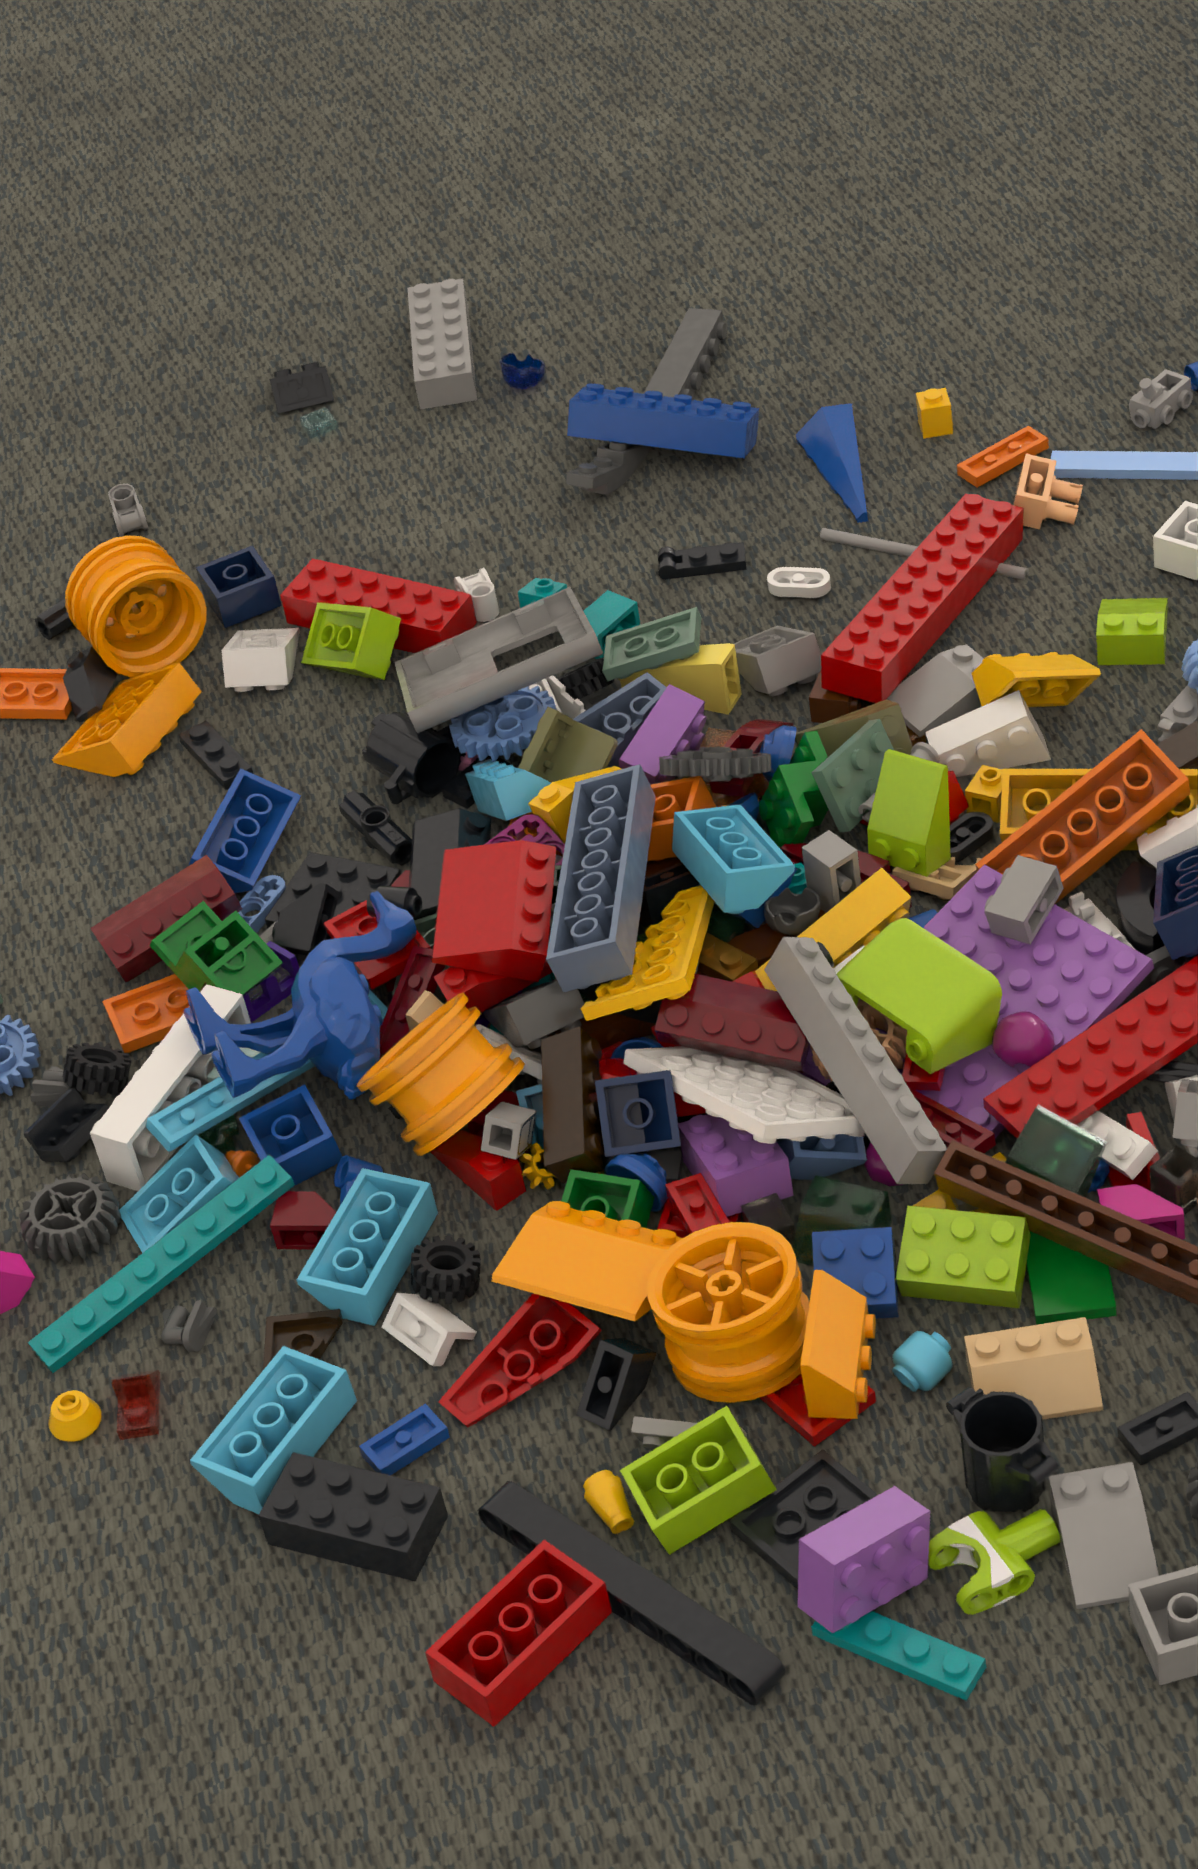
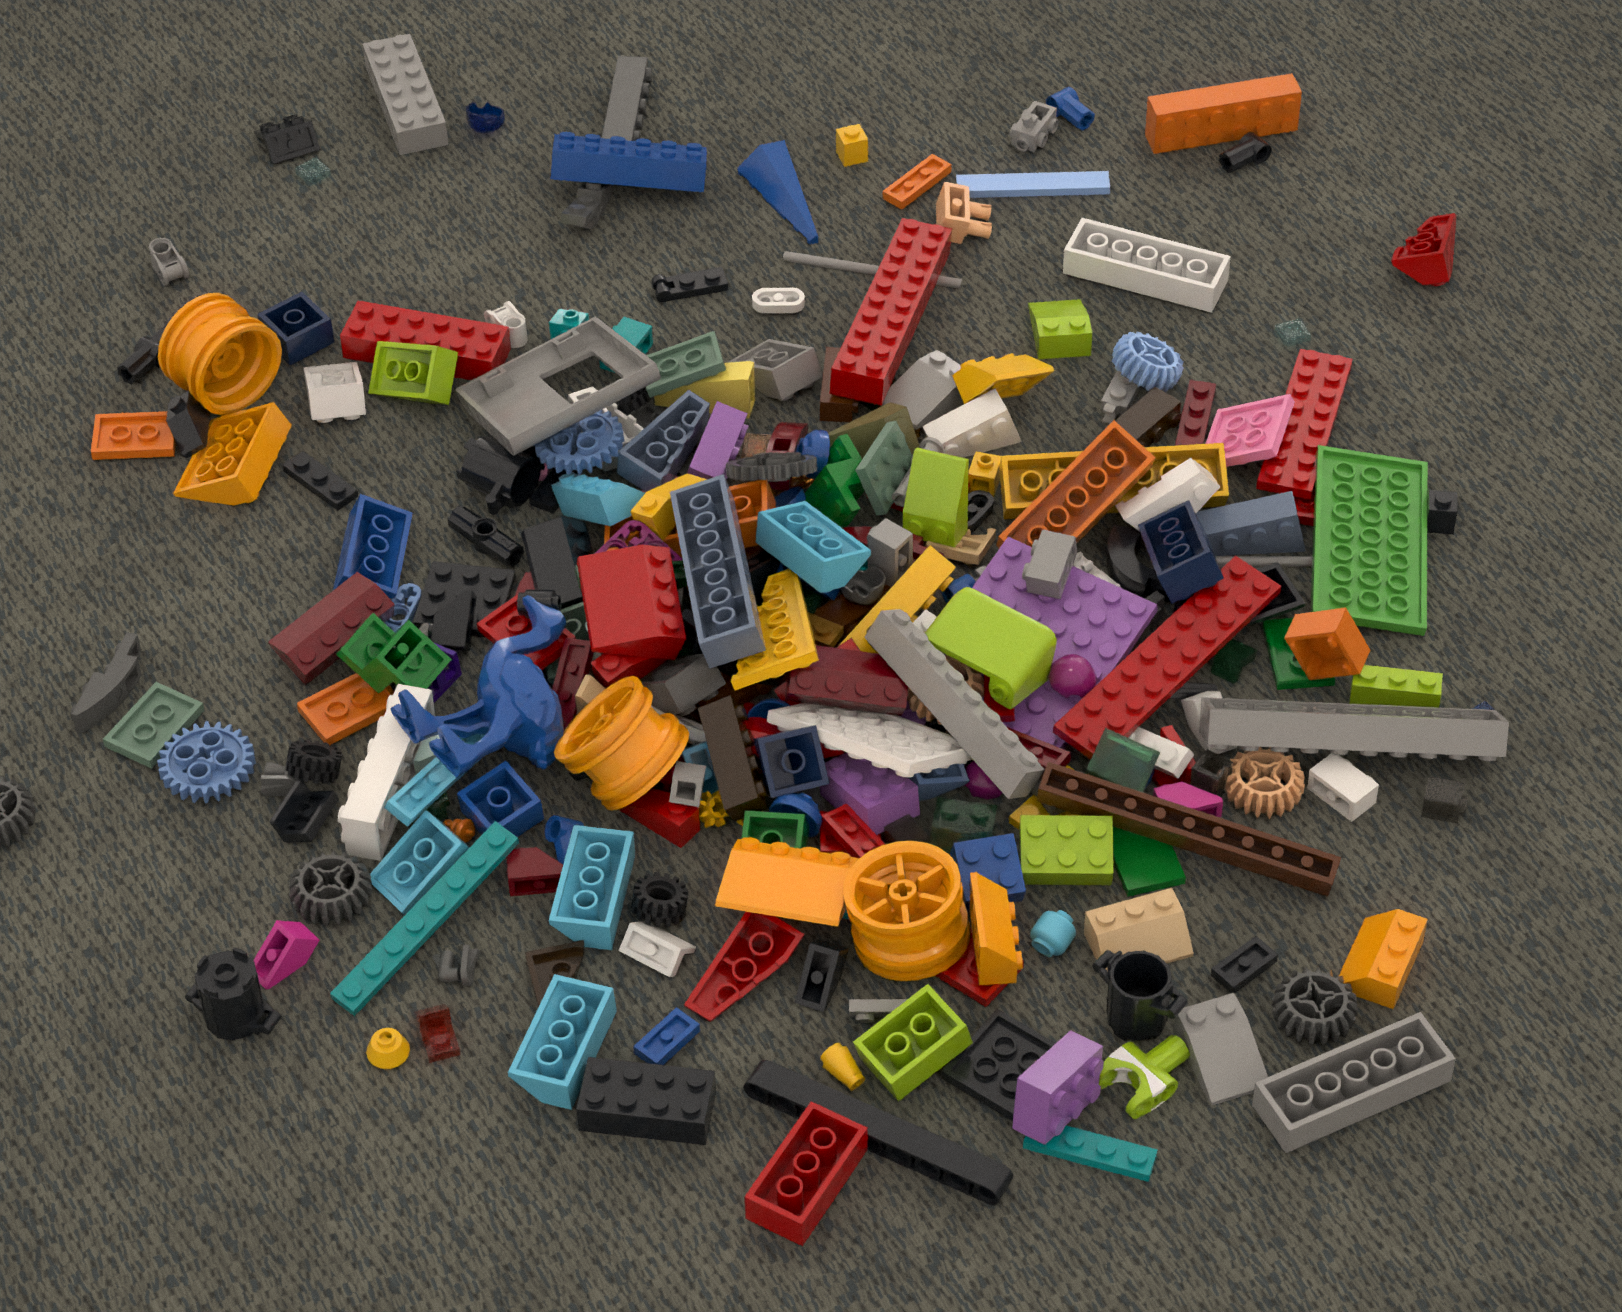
camera: 20 degrees left, 5 degrees up
olive bracket [518,706,618,783] -> none

